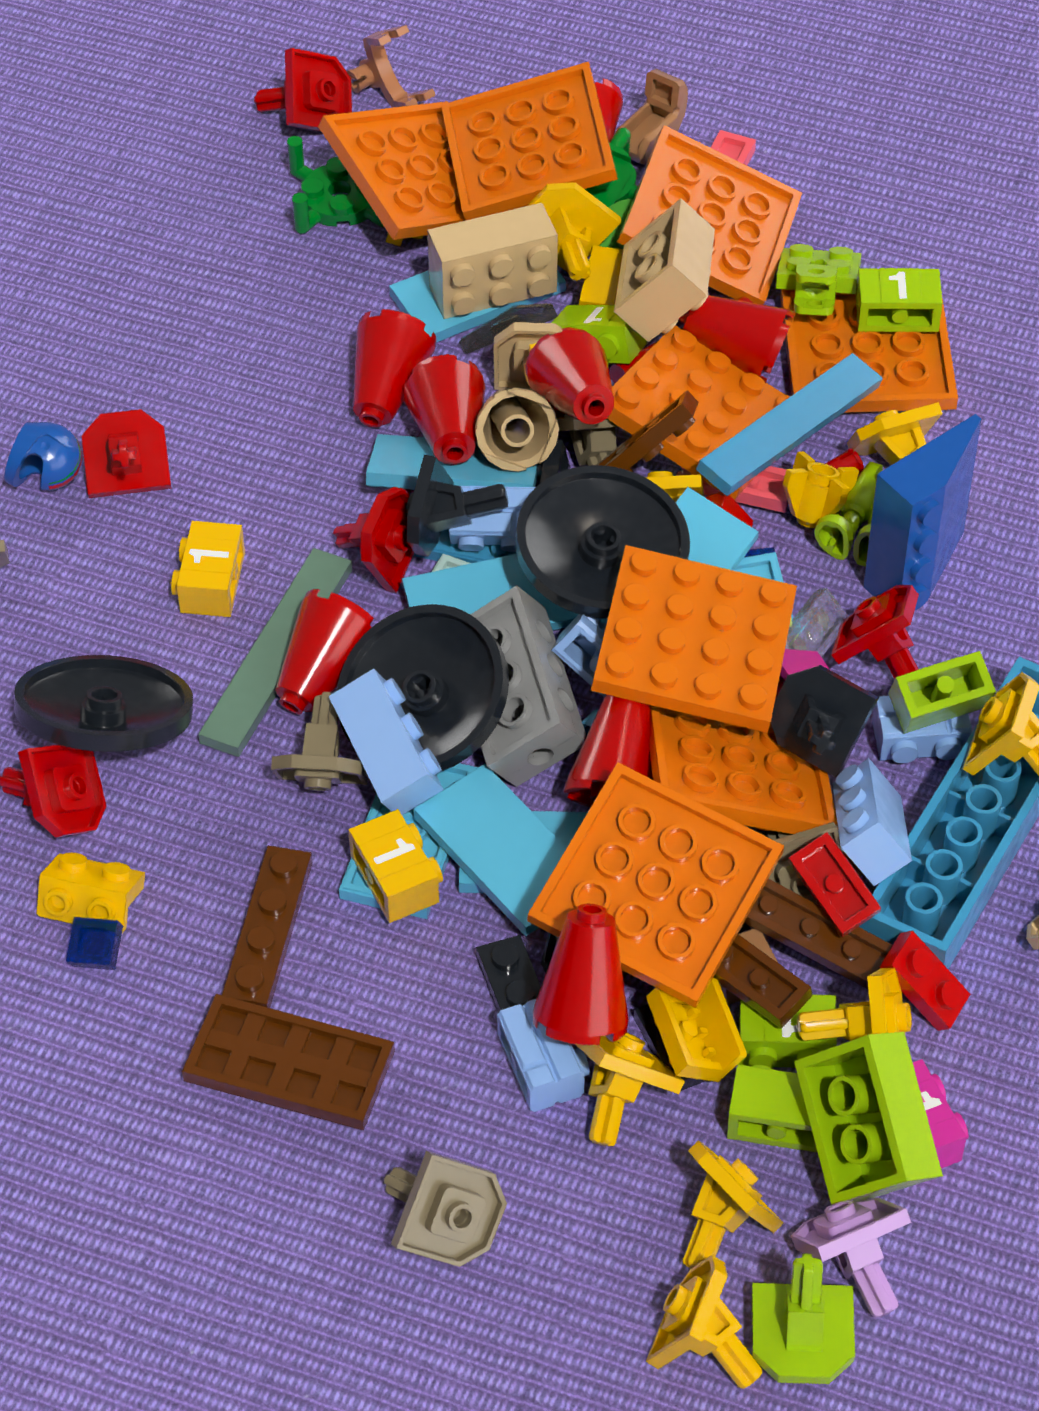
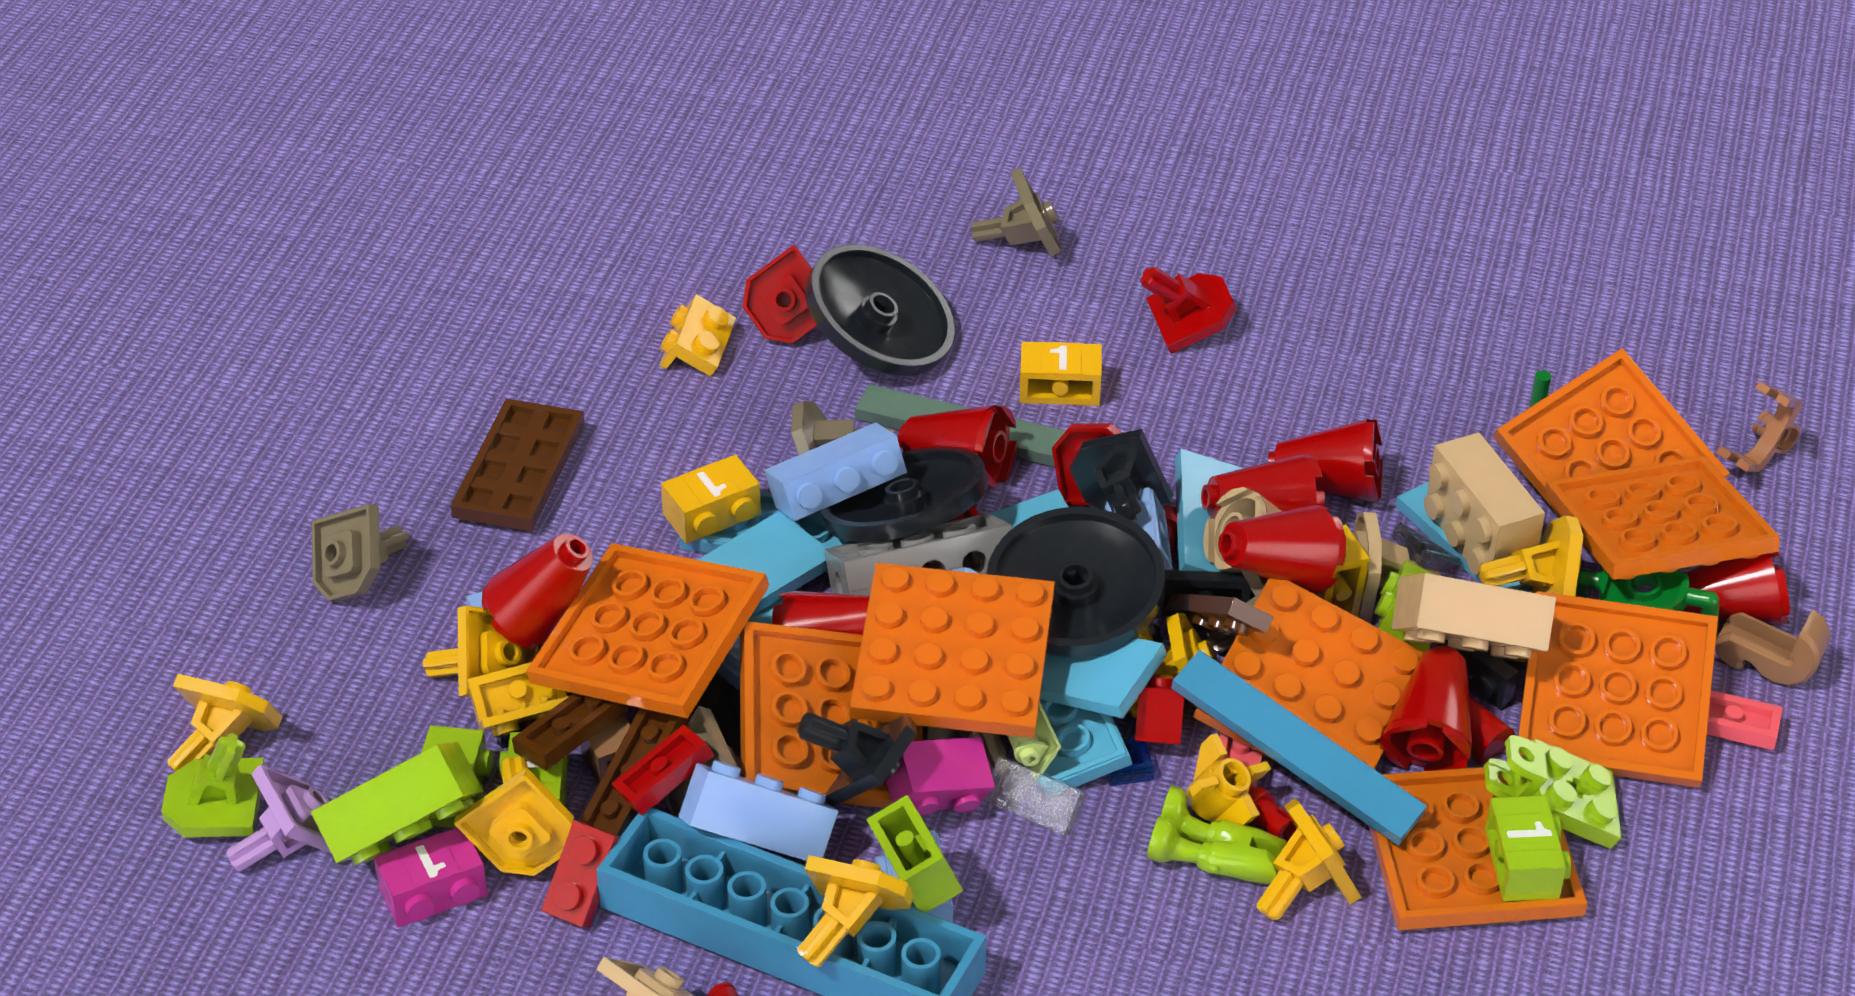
camera: 85 degrees right, 10 degrees down
blue helmet [4,422,82,491] -> none
clear blue plate [66,917,123,970] -> none
reddish brown plate [222,845,313,1008] -> none
red piece [254,48,352,131] -> none
yellow piece [683,1140,784,1268] -> none
red piece [831,585,919,679] -> none
blue slope [863,414,981,610] -> none

